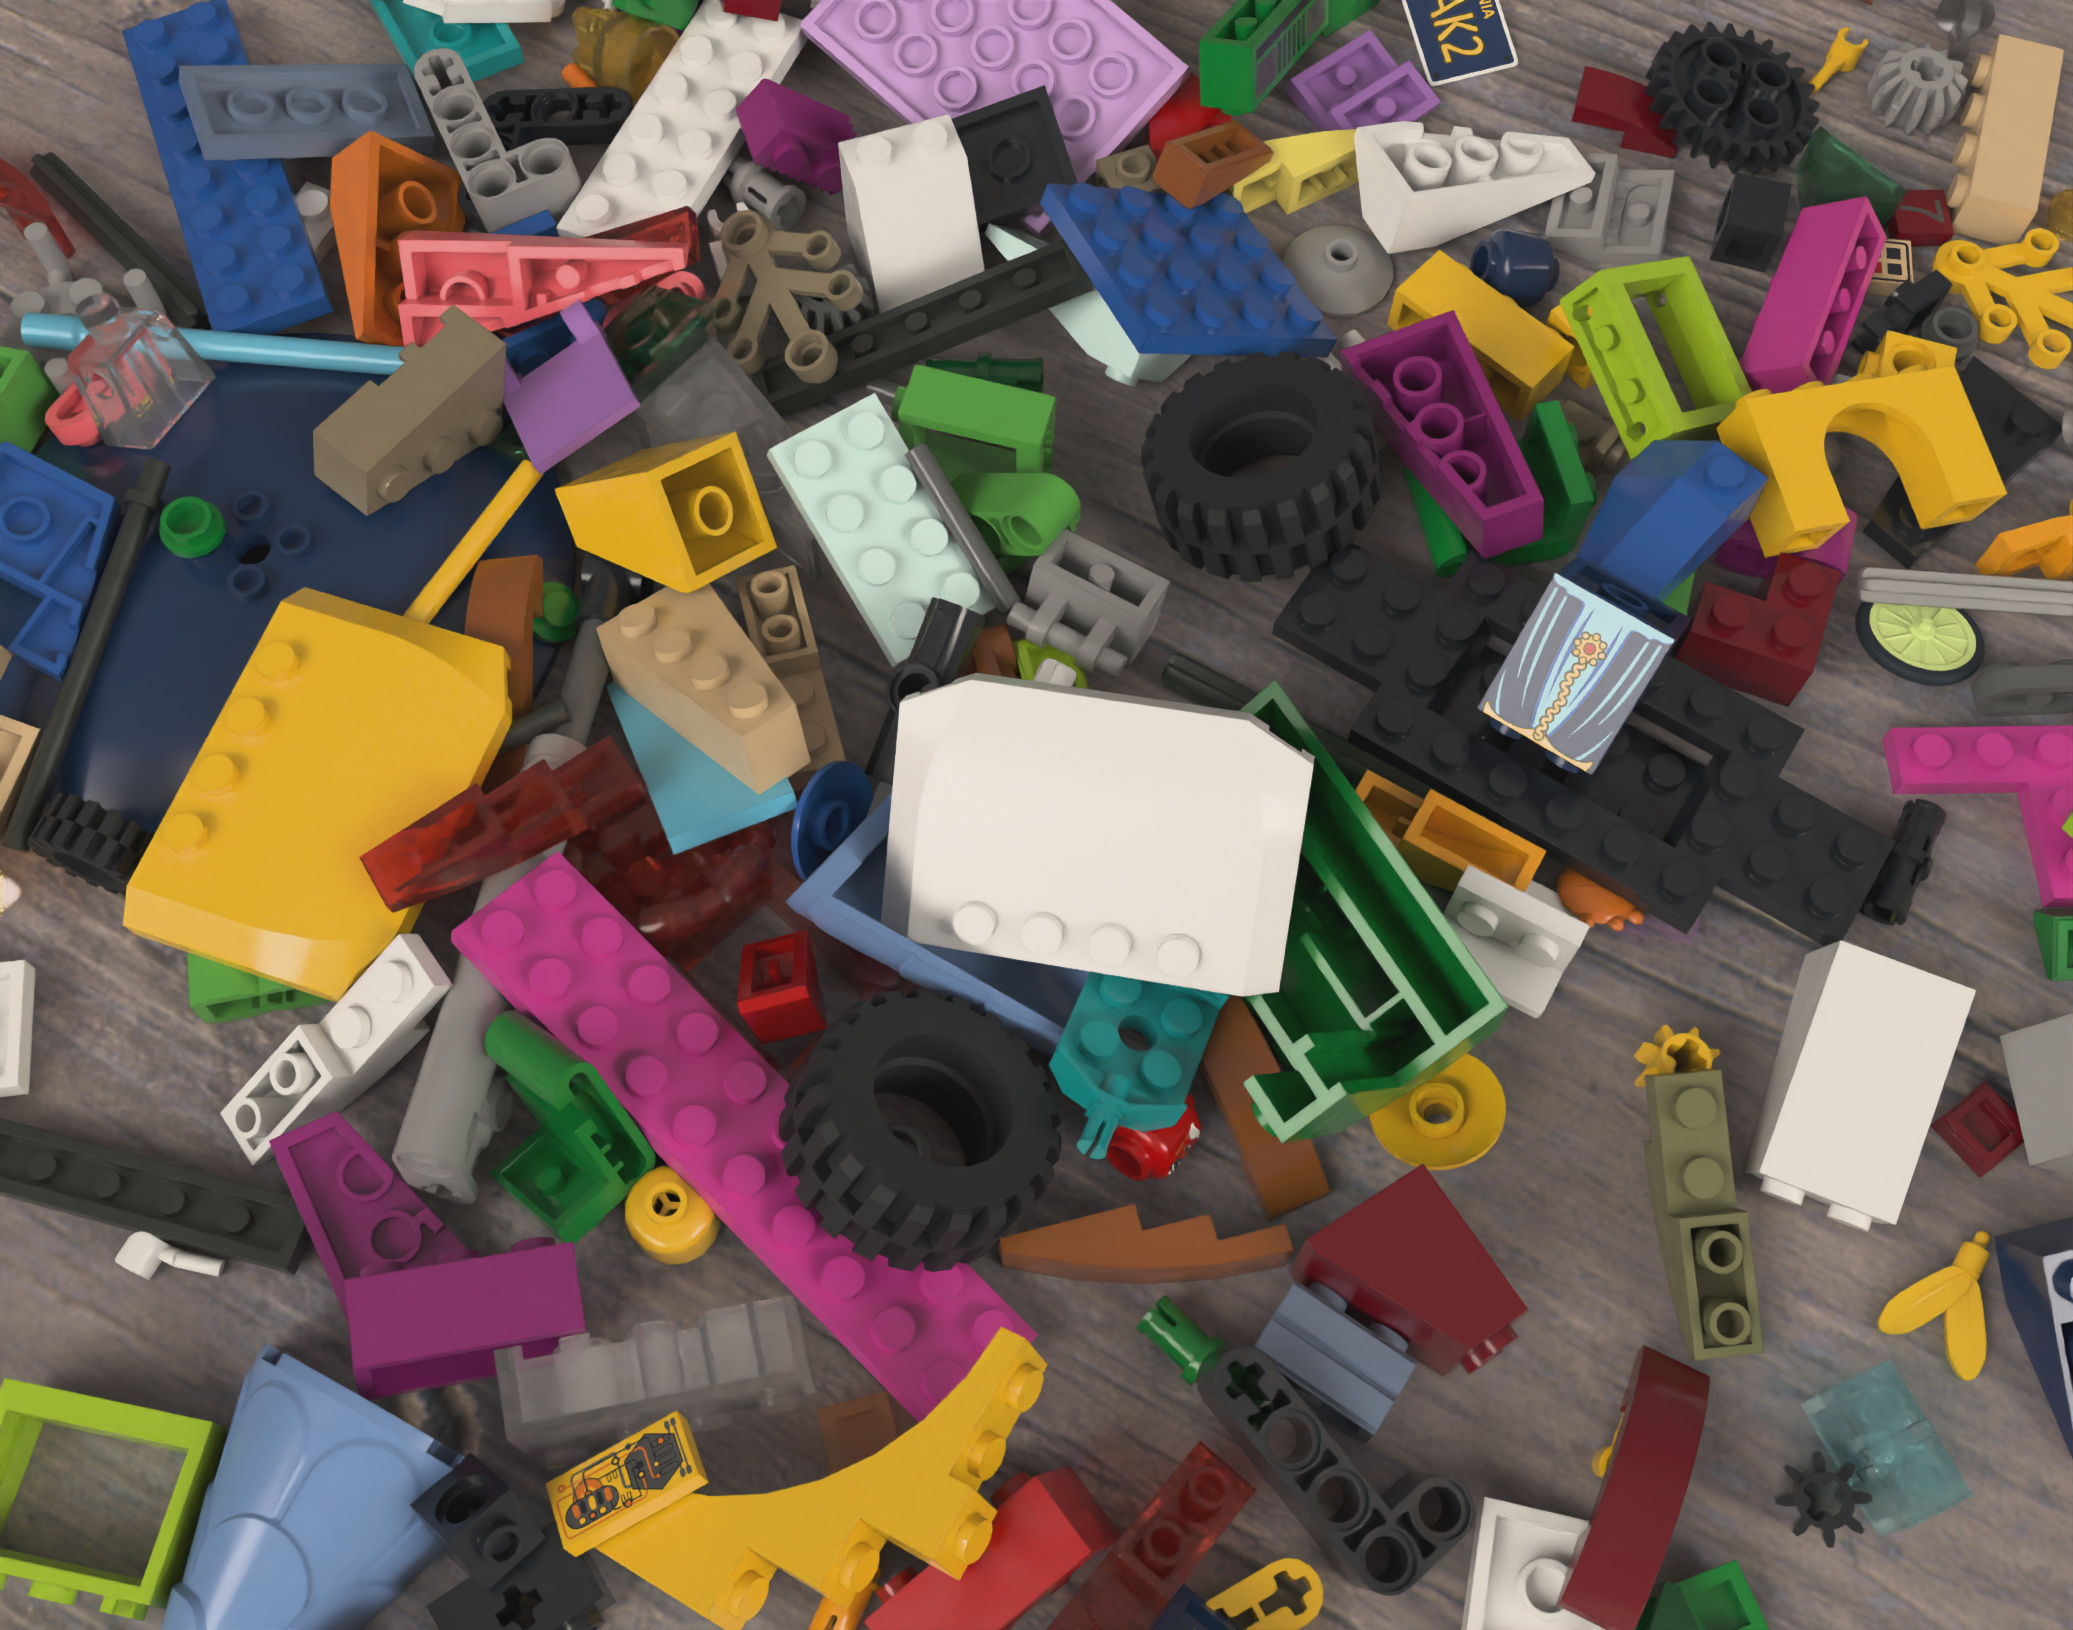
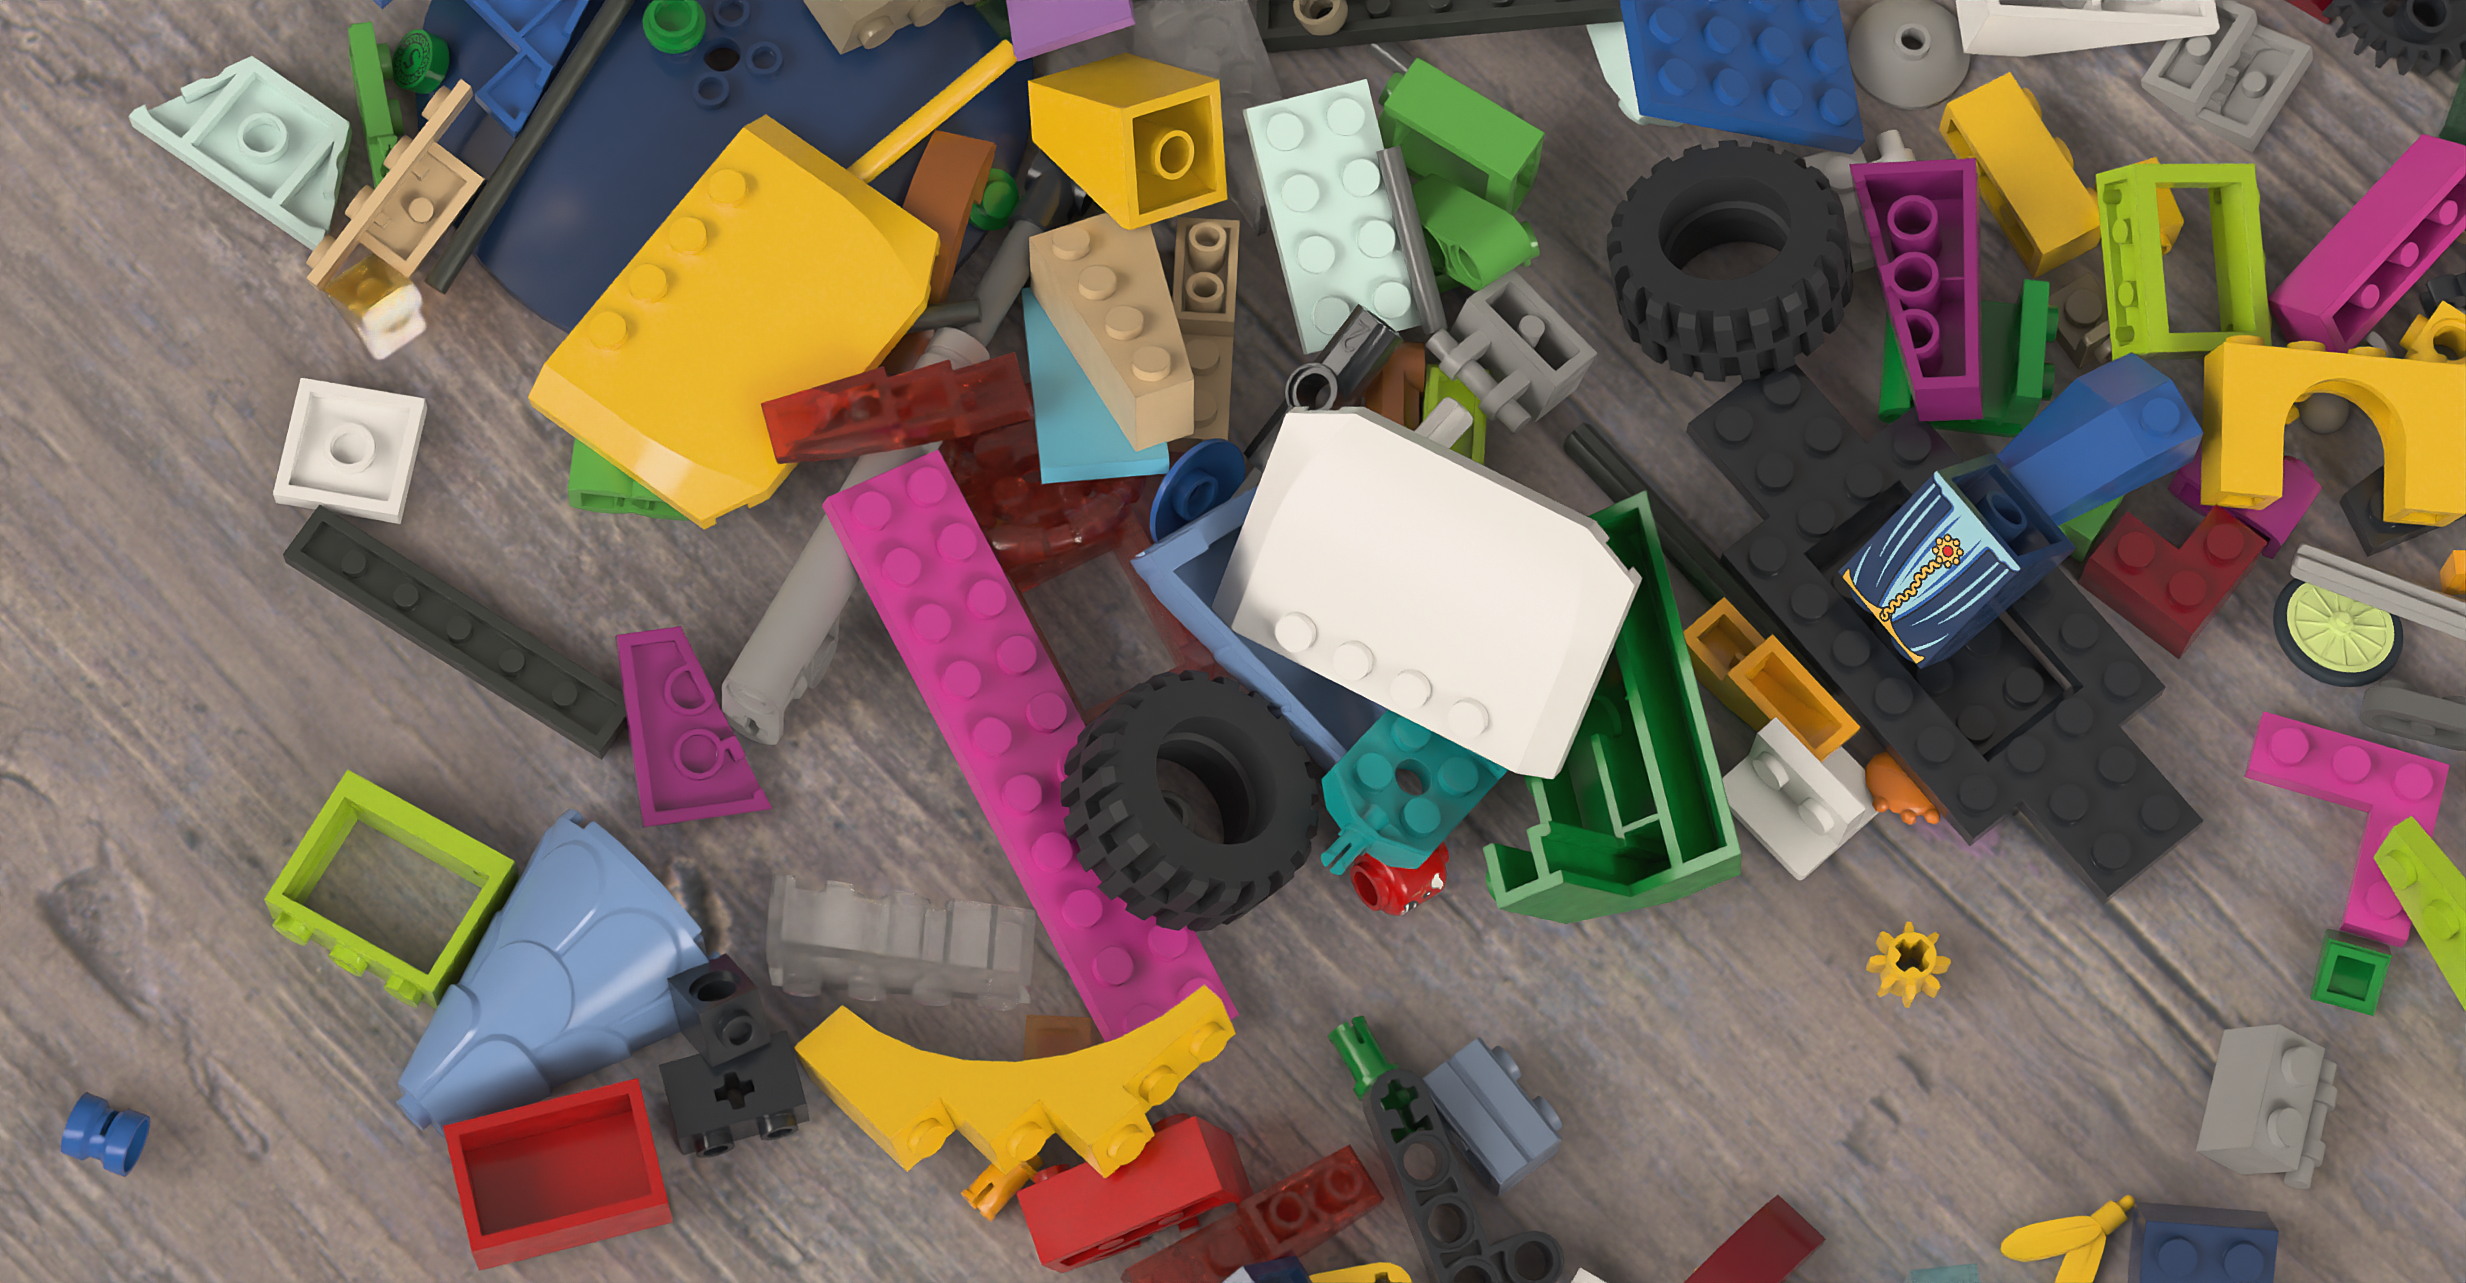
camera: 15 degrees right, 5 degrees up
black tyre [27,793,154,897] -> none
white hand [115,1231,225,1281] -> none
white slope [220,934,453,1166] -> none
magenta piece [344,1237,586,1401] -> none
green piece [485,1010,656,1245] -> none
tile [545,1410,709,1557] -> none
yellow head [625,1165,721,1265] -> none
red slope [737,929,828,1045] -> none
dark green pin [926,352,1044,393] -> none
dark orange slope [999,1204,1294,1284] -> none
dark orange slope [1198,995,1330,1222] -> none
dark red slope [1289,1164,1529,1376] -> none
yellow dish [1369,1053,1506,1170] -> none
dark blue head [1470,229,1560,308] -> none
olive slope [1643,1068,1764,1361] -> none
black brick [1710,172,1792,273] -> none
white slope [1744,940,1976,1232] -> none
black pin [1863,799,1946,926] -> none
dark red tile [1930,1081,2024,1178] -> none

